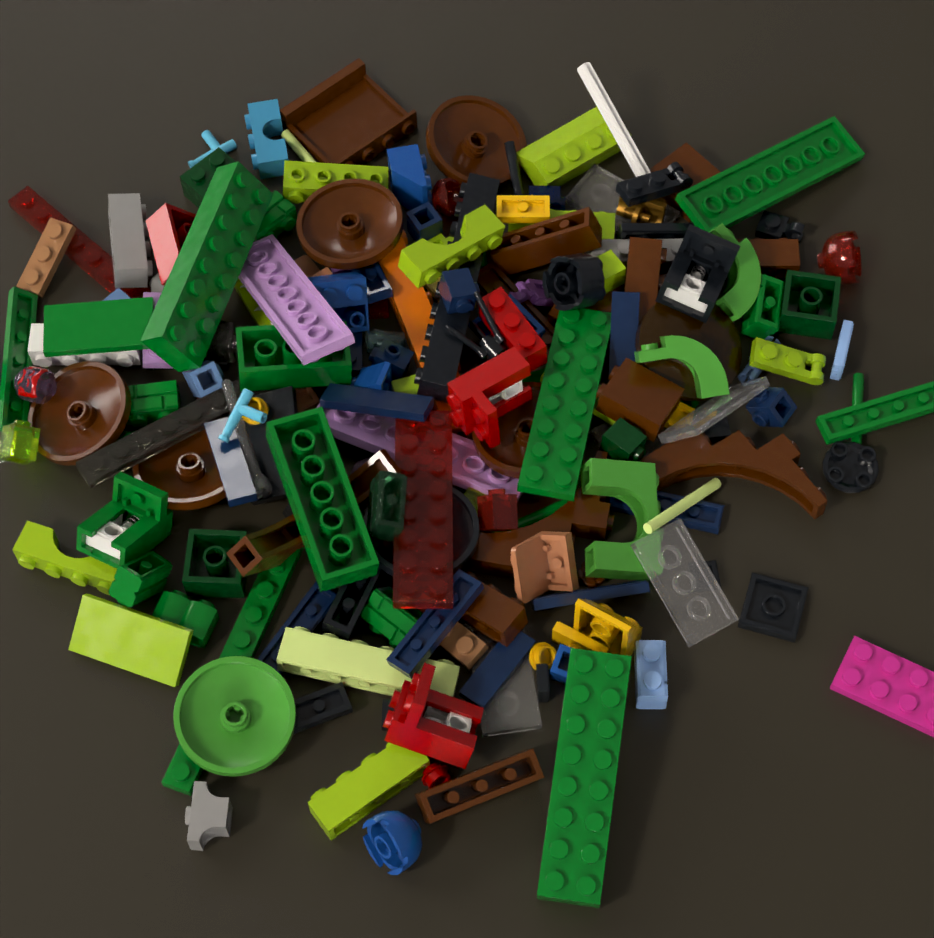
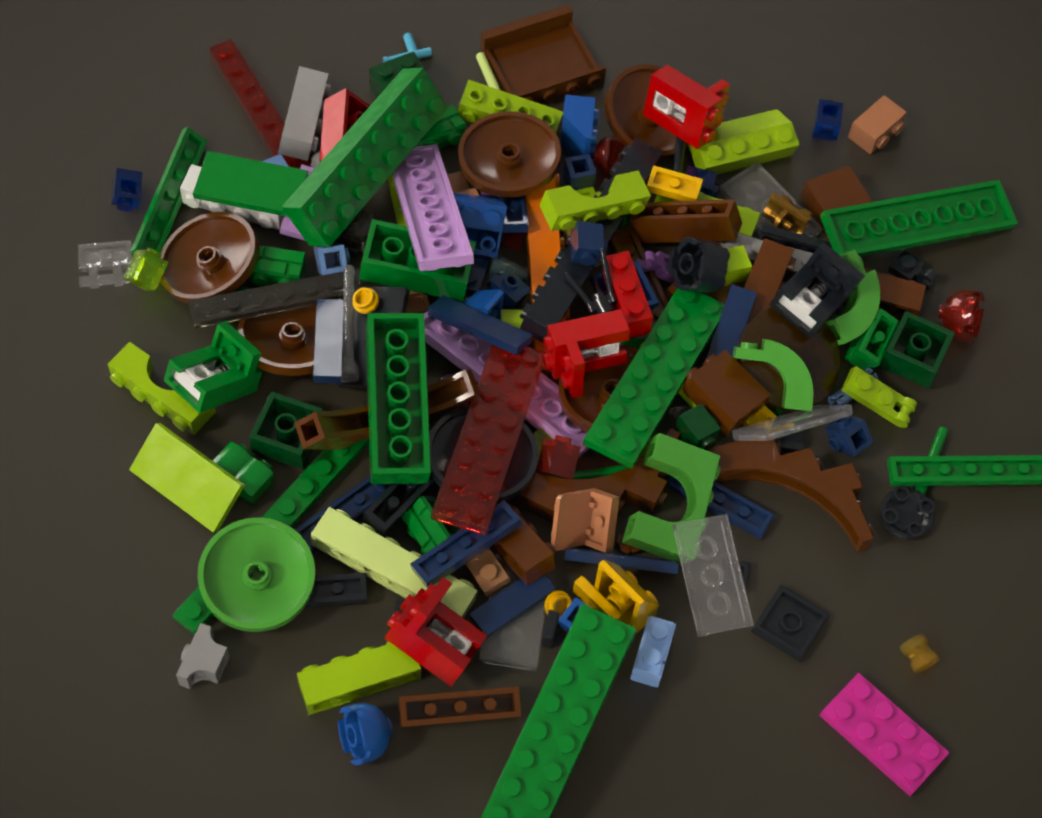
camera: 10 degrees right, 0 degrees up
head [14,366,57,404] -> none
medium nougat plate [16,217,77,298] -> none
green brick [108,551,173,607] -> none
medium azure piece [218,388,267,443] -> none
dark azure arch [244,99,289,179] -> none
clear green brick [366,470,407,541] -> none
red plate [421,763,450,788] -> none
white axle [577,62,651,177] -> none
black plate [615,162,693,207] -> none
yellowish green bar [643,478,721,534] -> none
light blue tile [830,320,854,381] -> none
none -> red brick [643,65,730,149]
none -> clear blue brick [812,99,843,141]
none -> nougat brick [848,95,907,155]
none -> clear yellow wheel [900,634,940,674]

